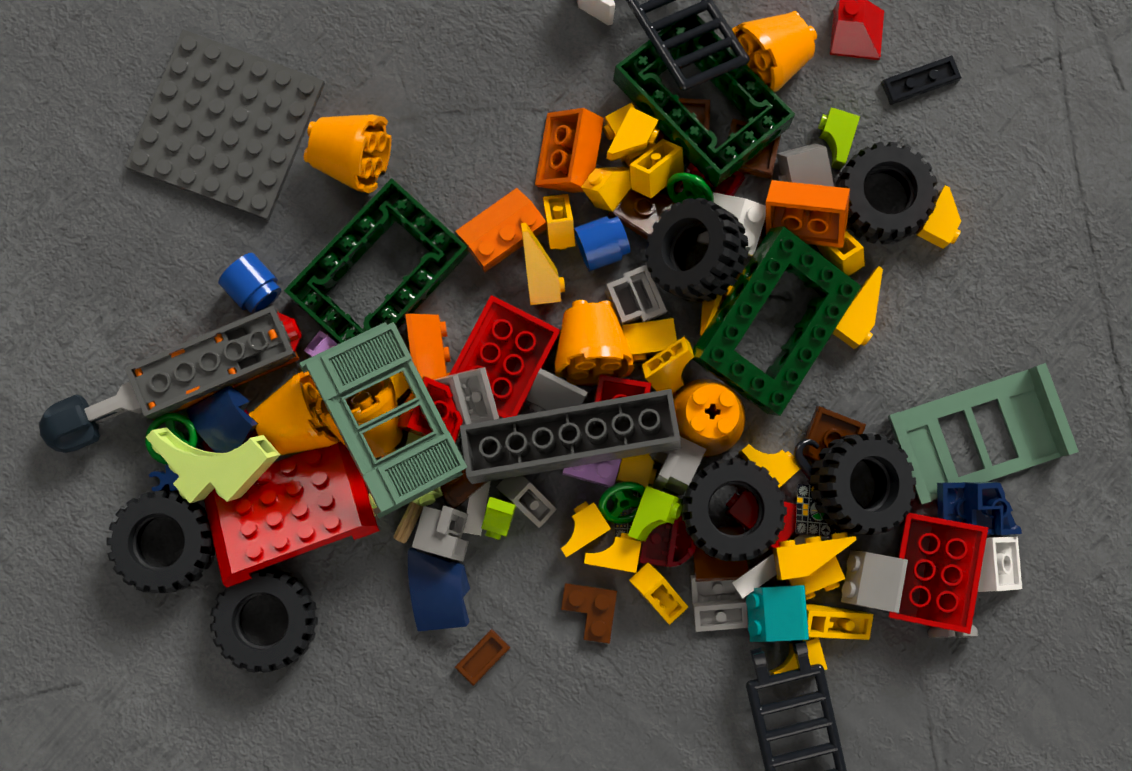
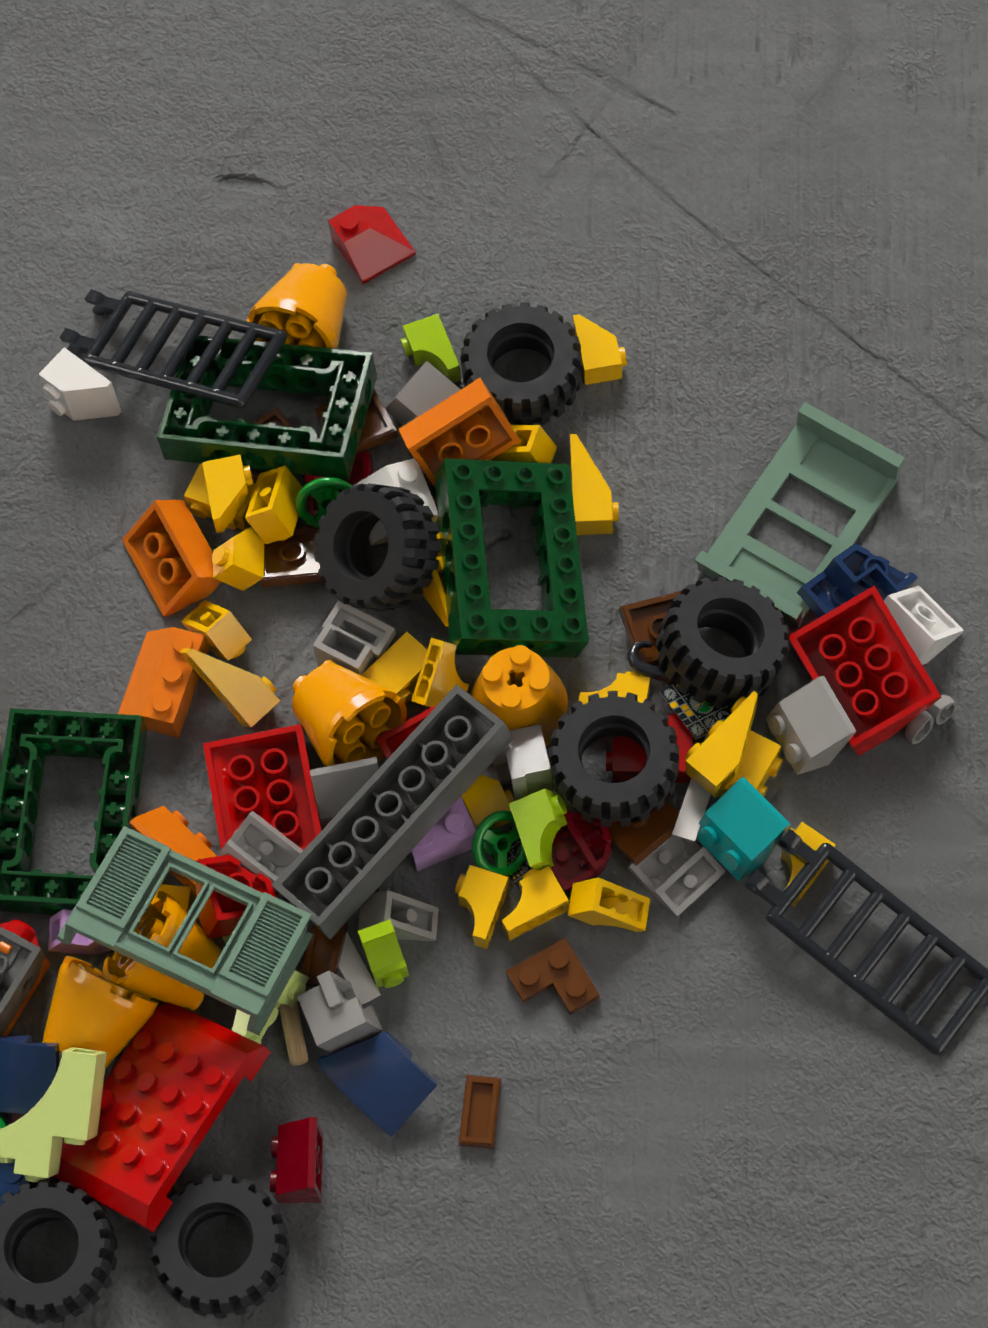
camera: 25 degrees left, 15 degrees down
blue piece [574,216,631,272] -> none
yellow slope [806,604,874,640] -> none
black tile [881,55,962,105] -> none
none -> dark red slope [270,1117,323,1203]

